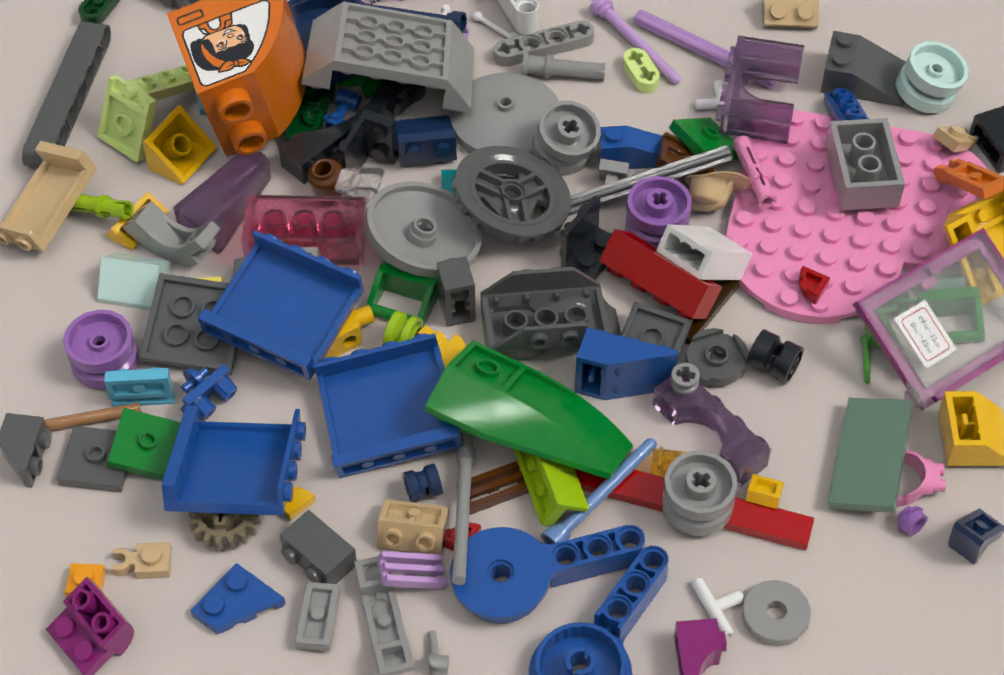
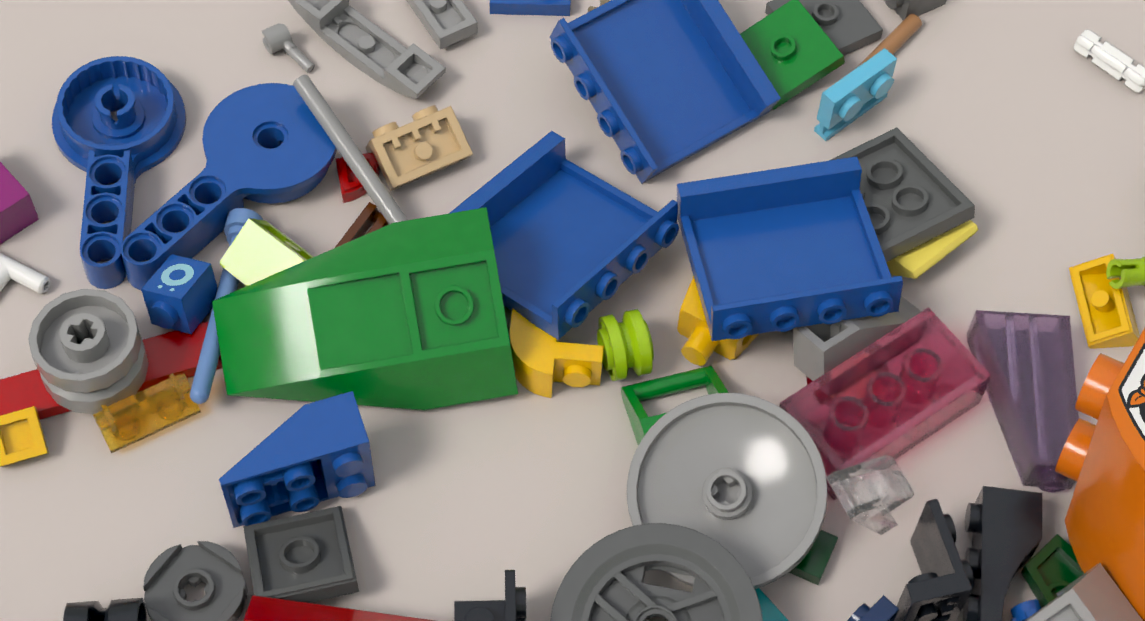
camera: 140 degrees right, 5 degrees up
medium lavender wheel [63,310,140,390] -> none
light aqua slope [97,252,173,310] -> none
light grey arch [123,201,221,266] -> none
blue hips [180,363,237,421] -> none
dark grey brick [280,510,357,584] -> none
yellow tile [284,487,315,521] -> none
reddish brown head [308,158,349,201] -> none
lavender tile [377,551,448,589] -> none
dark blue wheel [402,463,443,502] -> none
dark grey brick [437,256,476,327] -> none
dark grey slope [480,267,621,359] -> none
clear purple arch [653,376,771,487] -> none
light grey bush [670,363,700,395] -> none
none -> blue brick [141,254,218,334]

